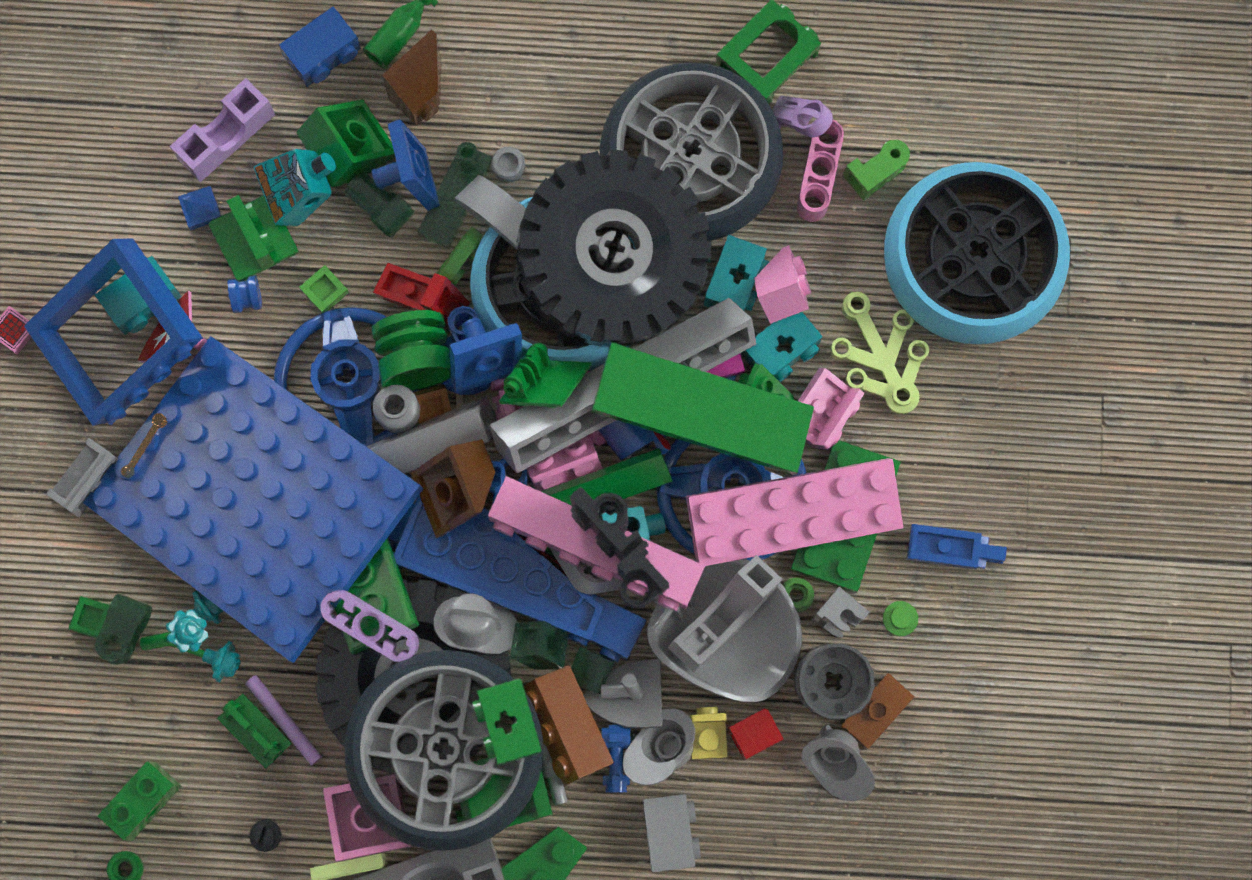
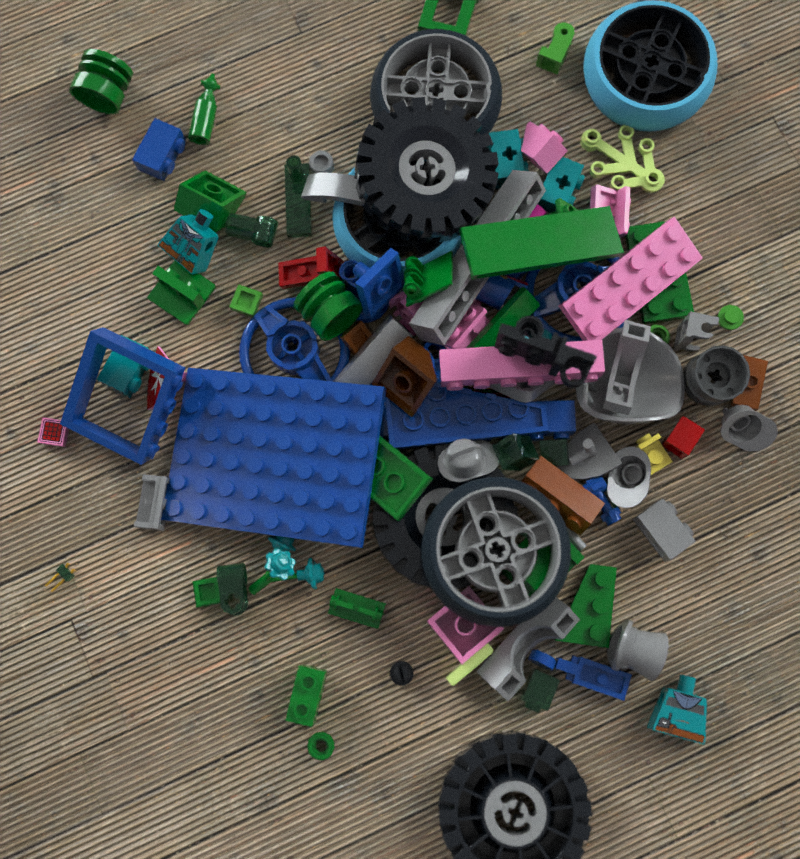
camera: 20 degrees left, 0 degrees up
clear orange hinge [121,413,167,479] -> none
lavender arch [170,78,275,182] -> none
blue tile [178,186,221,231] -> none
blue wheel [228,275,262,314] -> none
lavender bar [245,675,322,766] -> none
lavender beam [321,590,419,662] -> none
blue tile [372,119,440,211] -> none
light grey head [373,385,420,433] -> none
reddish brown slope [382,29,441,126] -> none
bright green plate [436,227,483,286] -> none
green brick [472,678,542,766] -> none
lavender piece [772,96,833,138] -> none
bright pink beam [797,120,844,222] -> none
blue hinge [907,524,1007,570] -> none

